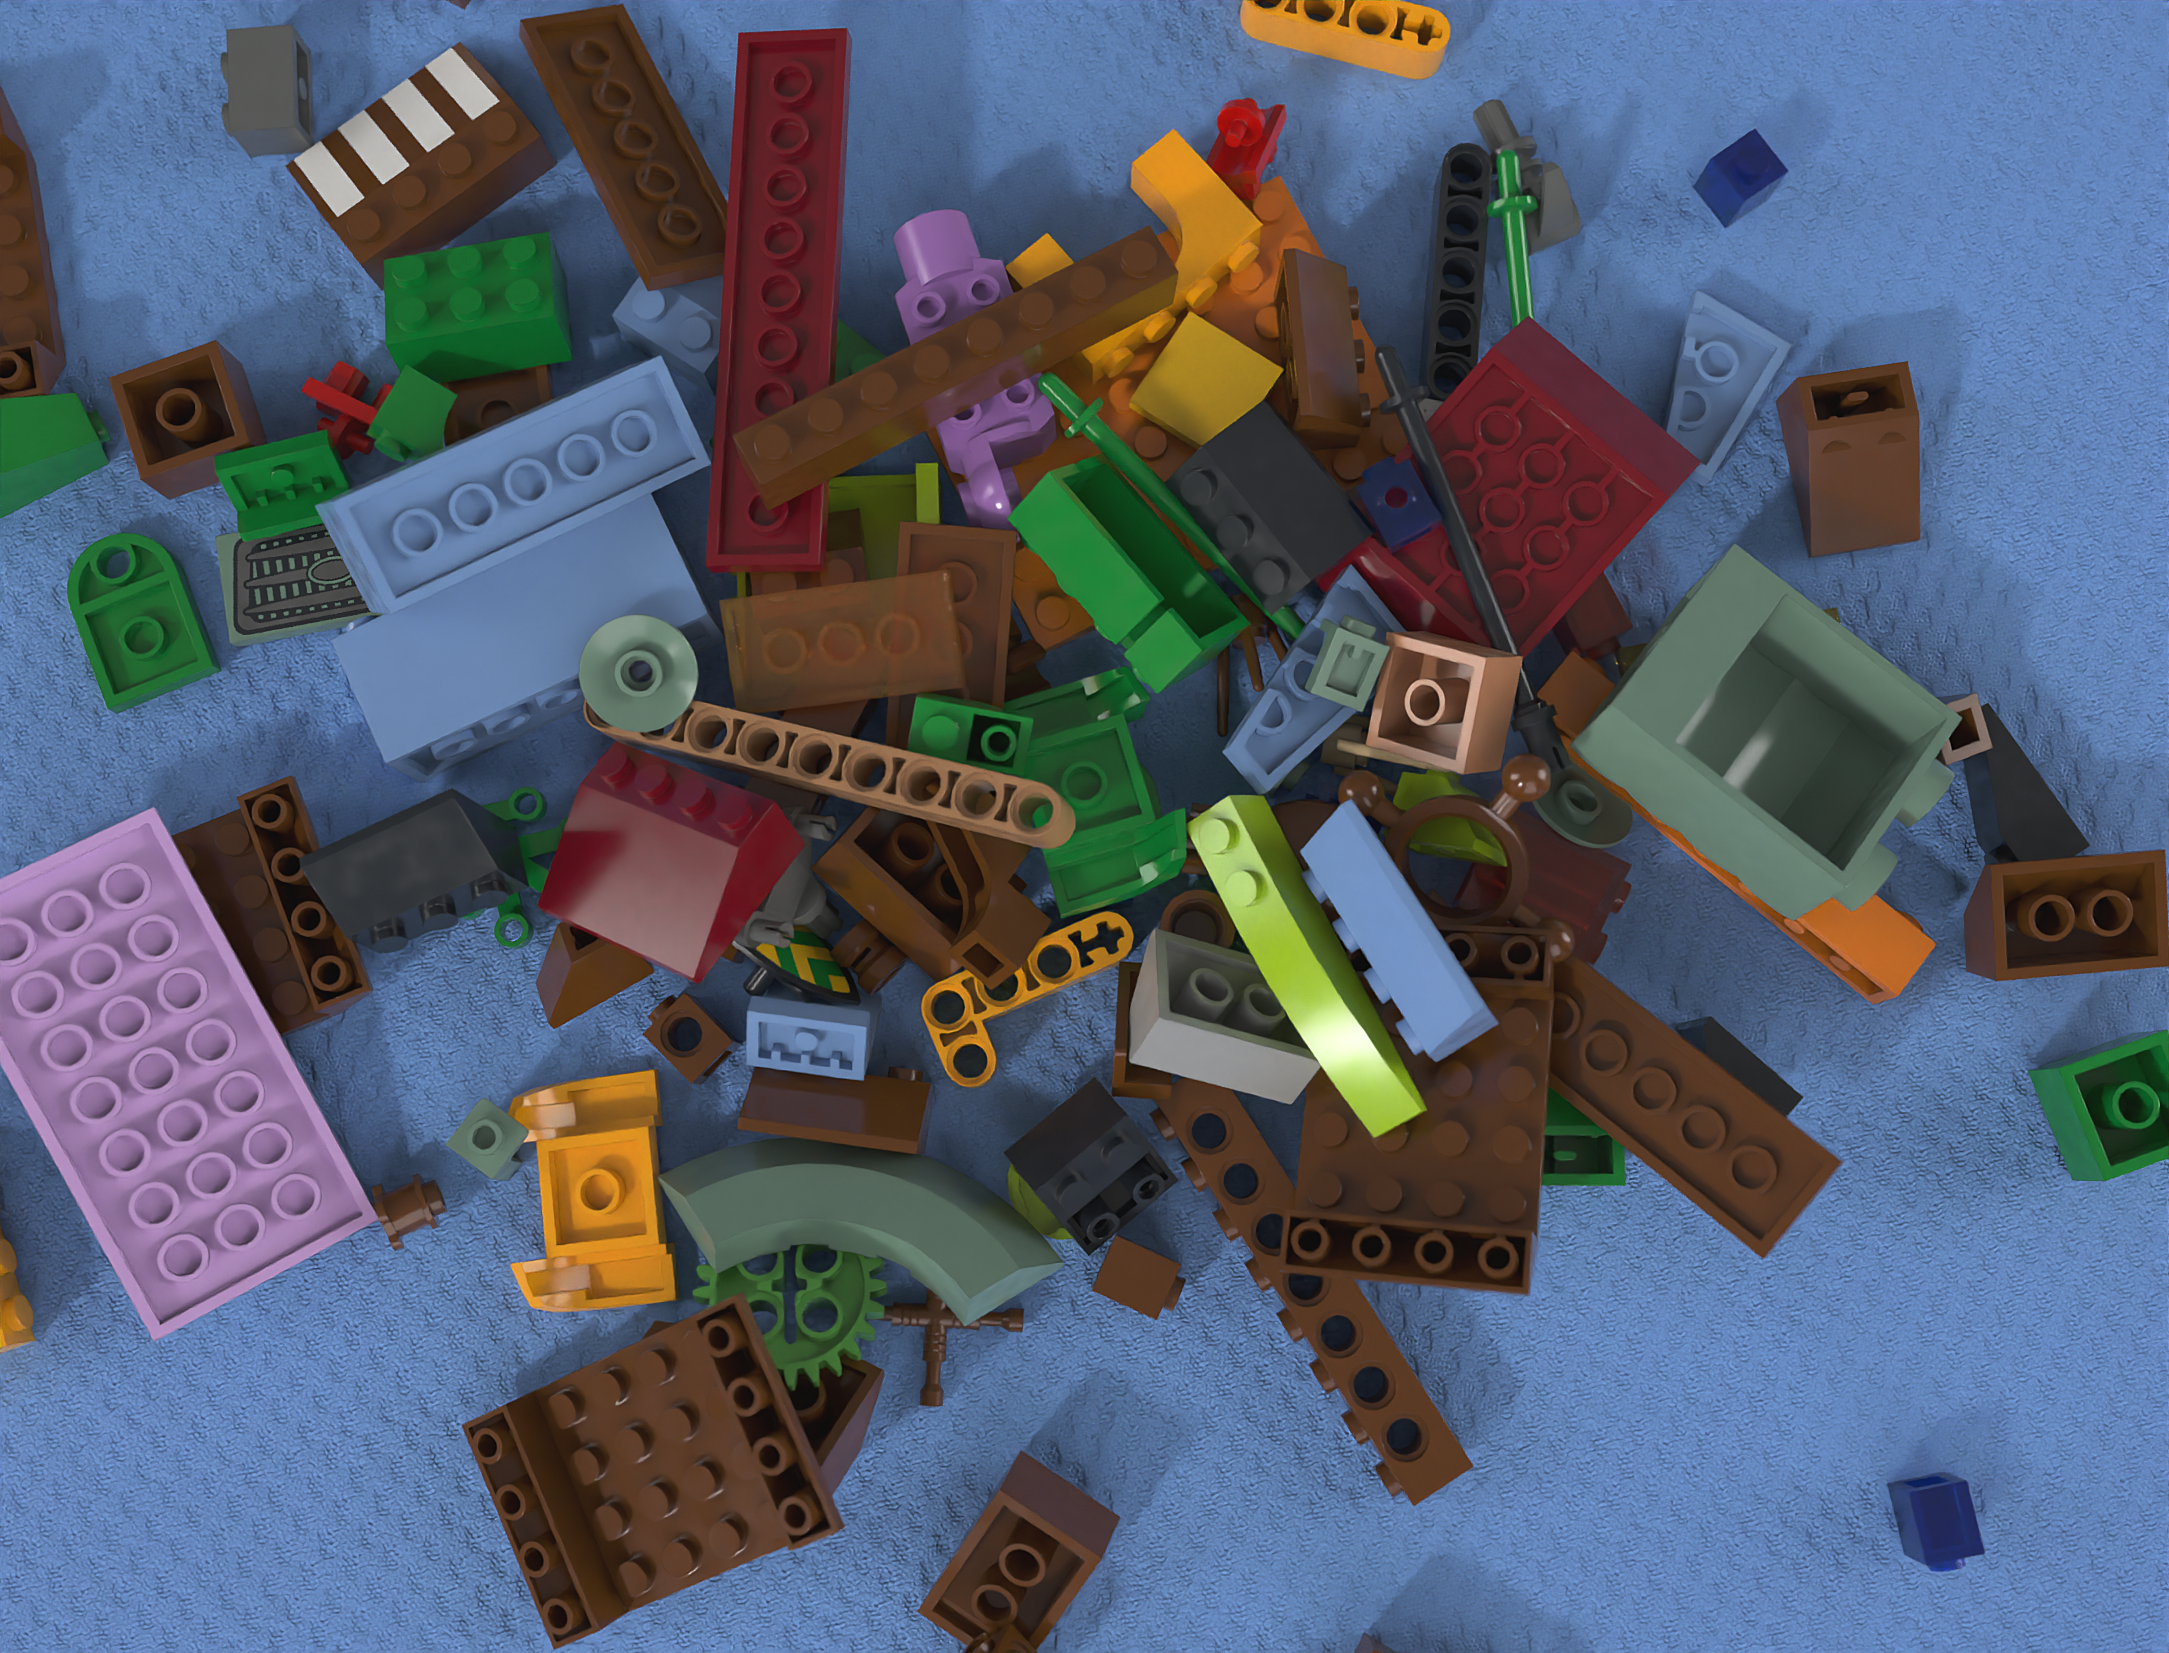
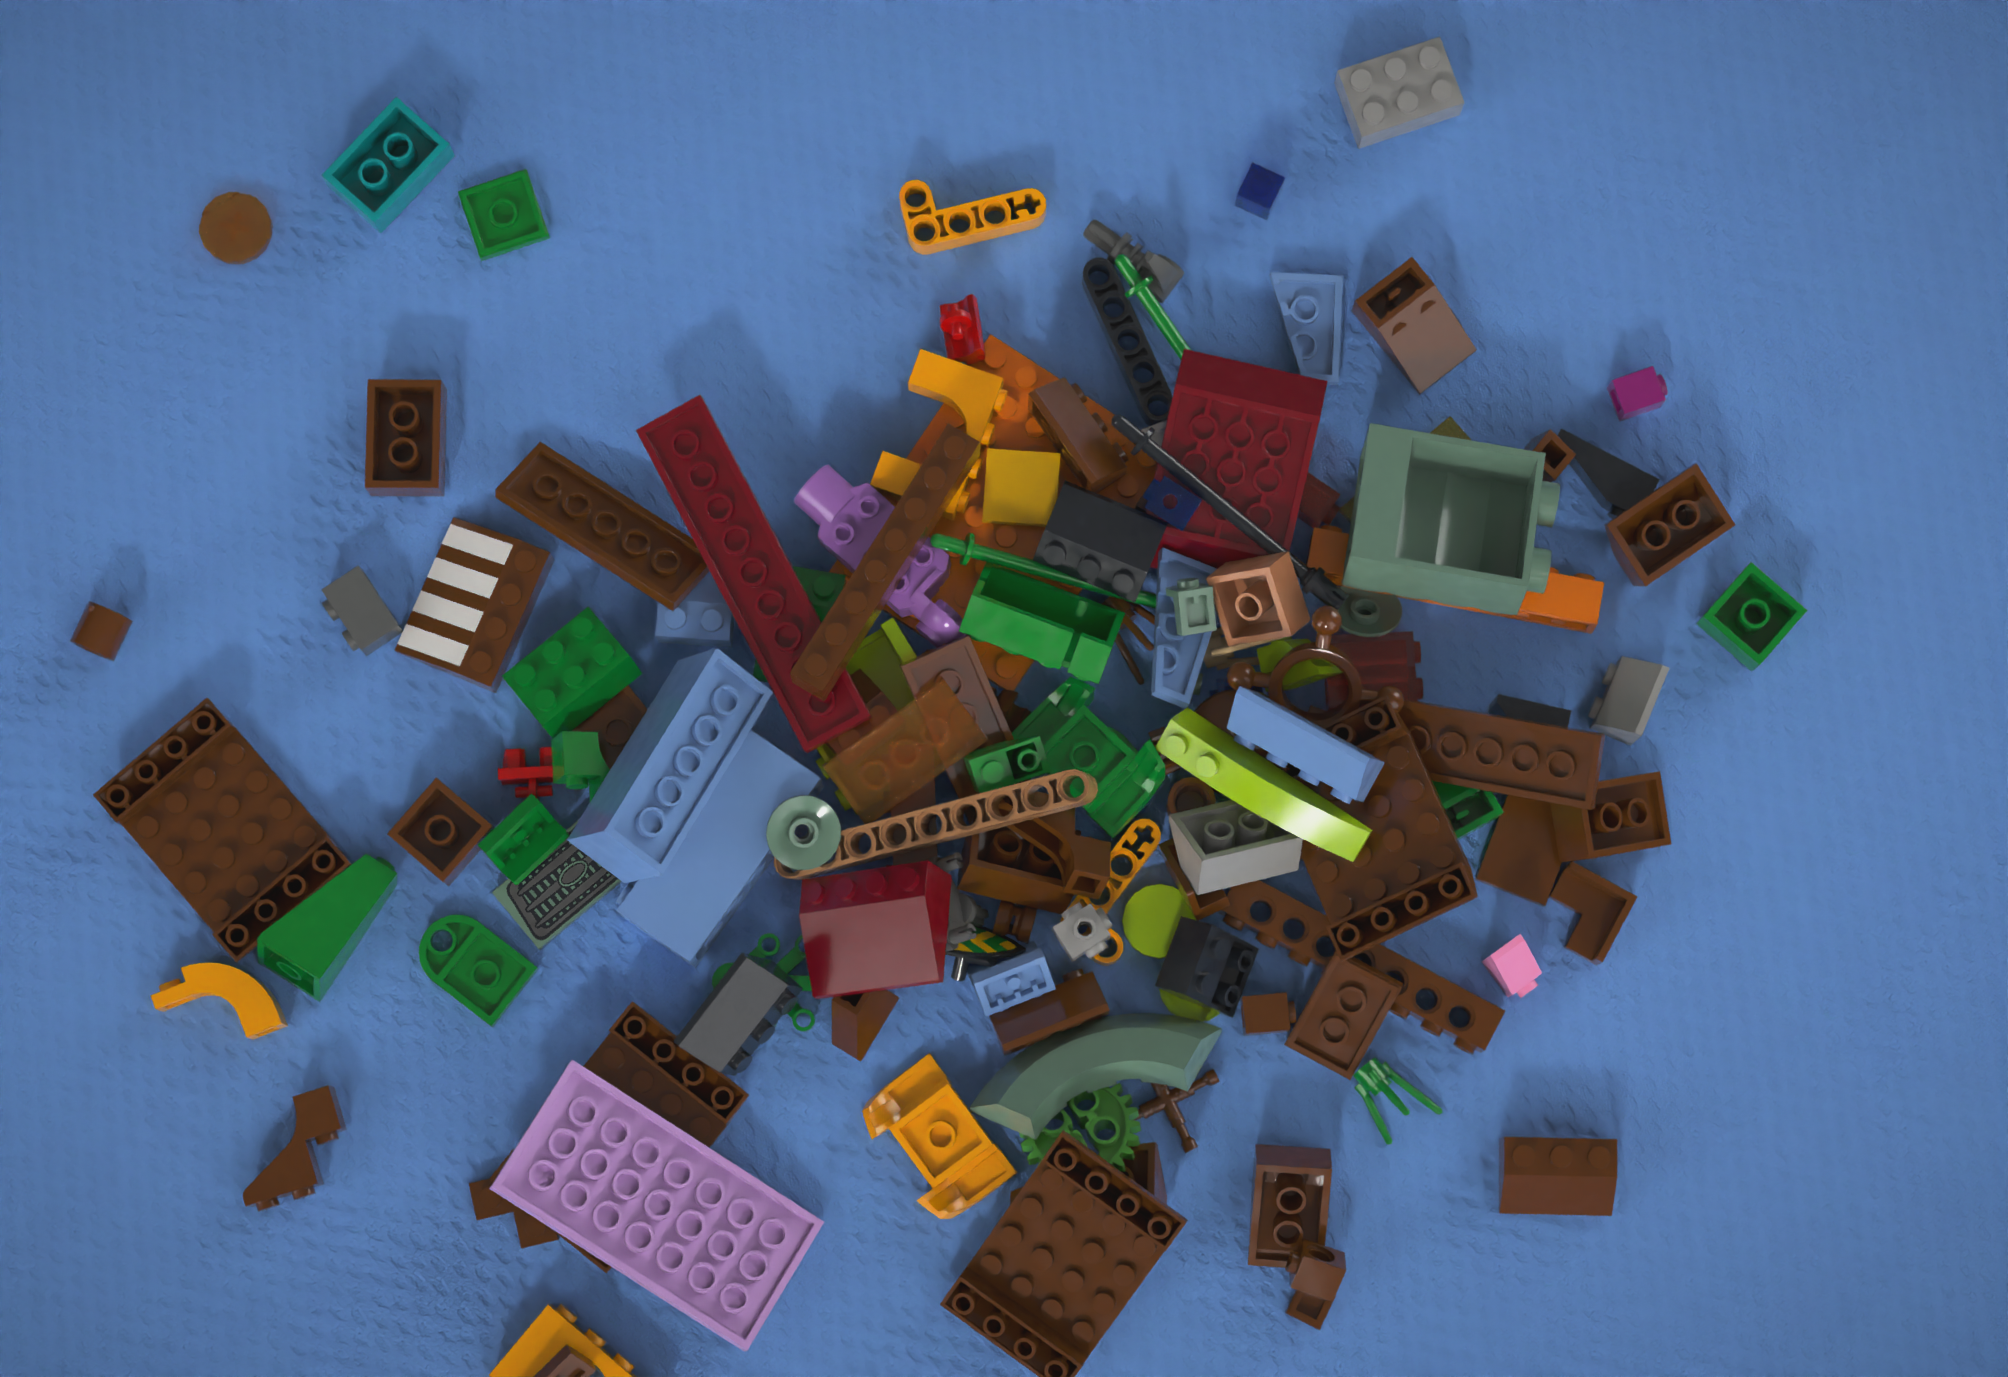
camera: 30 degrees left, 0 degrees up
reddish brown brick [372,1173,447,1251] -> none
sand green bracket [445,1099,529,1181] -> none
reddish brown brick [643,992,742,1085] -> none
clear blue brick [1887,1472,1985,1572] -> none
none -> light grey brick [1052,902,1113,962]
none -> lime tile [1122,884,1196,959]
none -> reddish brown tile [1284,950,1403,1080]
none -> light grey brick [1334,37,1464,149]
none -> green plant [1353,1057,1442,1145]
none -> reddish brown tile [1475,795,1562,907]
none -> bright pink slope [1482,934,1542,998]
none -> reddish brown panel [1549,861,1637,966]
none -> reddish brown slope [1550,771,1671,862]
none -> light grey slope [1588,656,1669,746]
none -> magenta brick [1607,366,1668,422]

